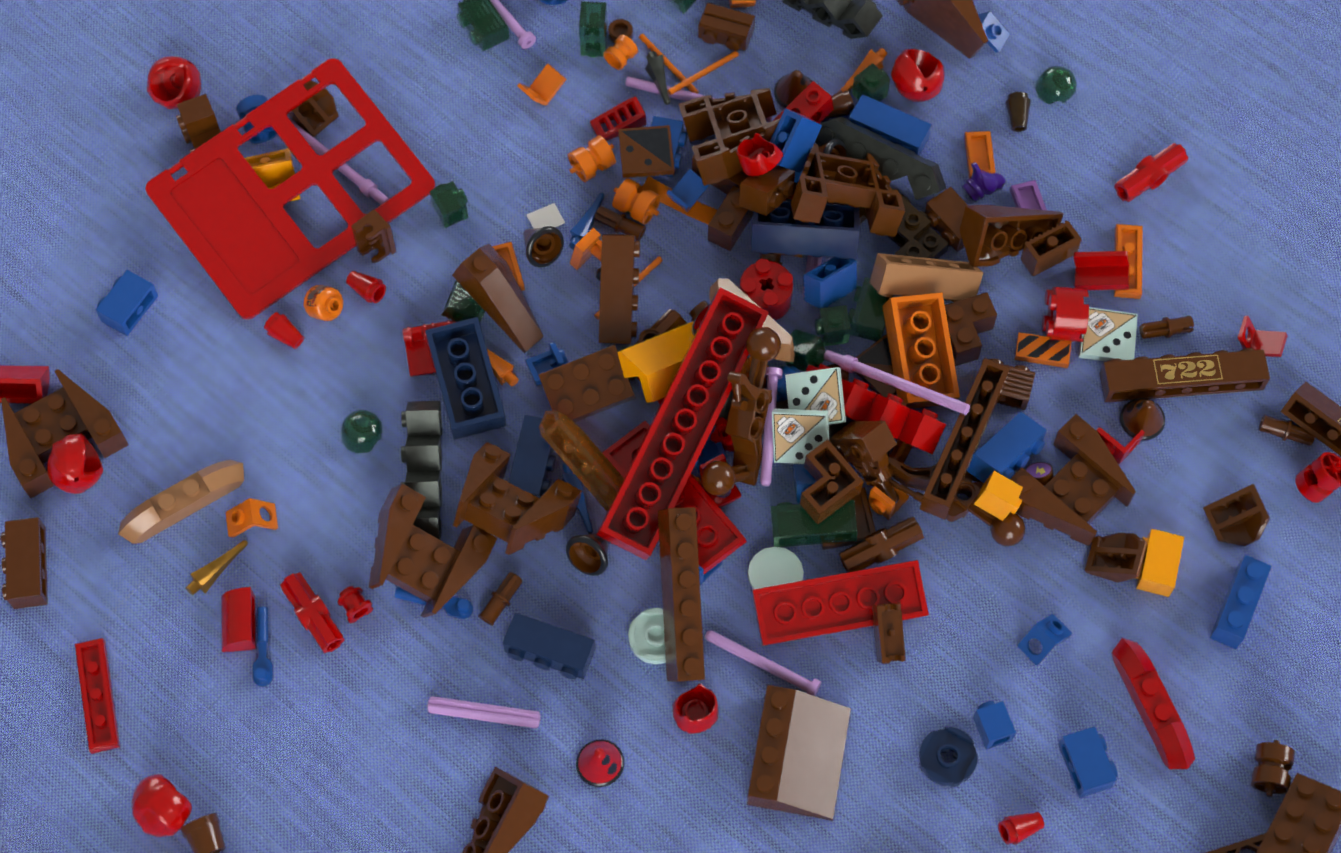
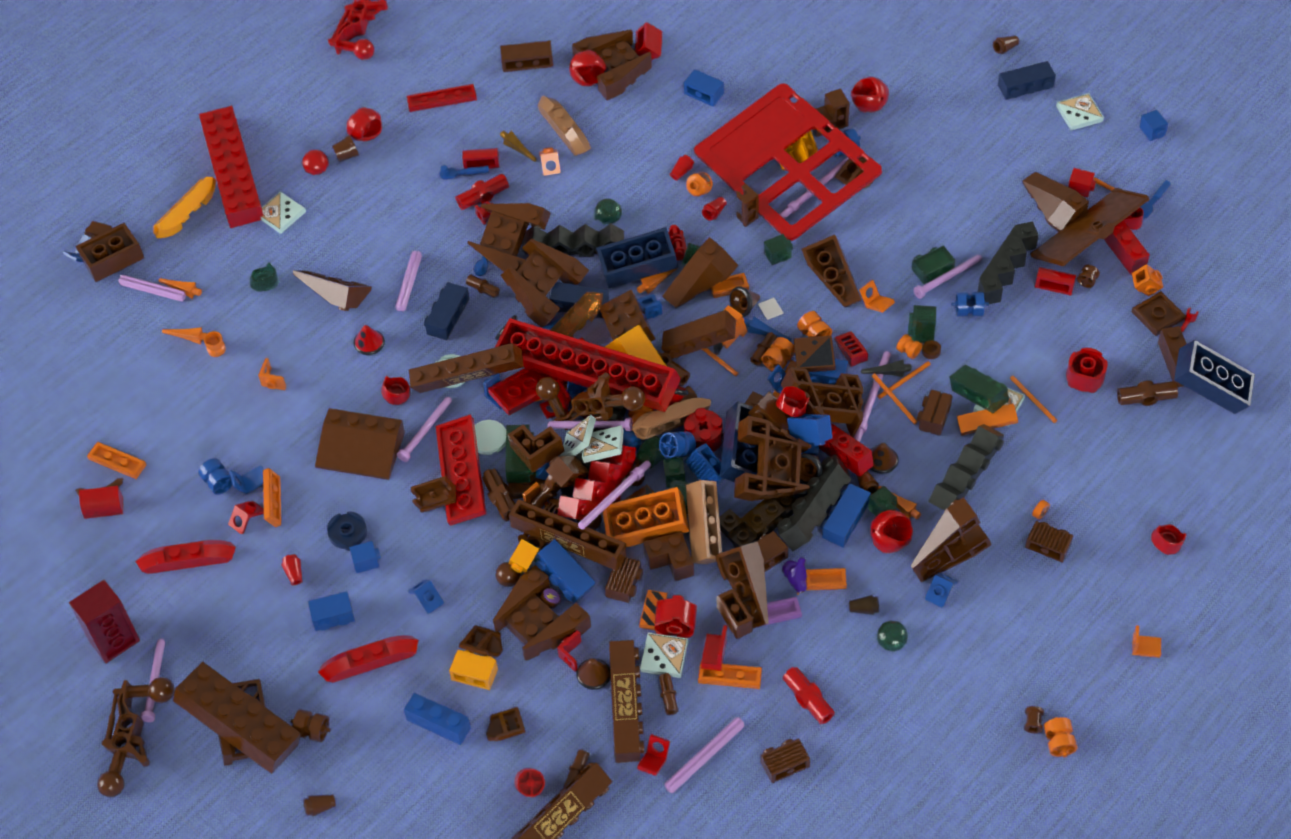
camera: 95 degrees right, 10 degrees down
none -> blue wheel [659,431,696,458]
none -> lavender axle [665,717,744,793]
none -> reddish brown brick [760,738,810,783]
none -> reddish brown wedge [801,234,862,308]

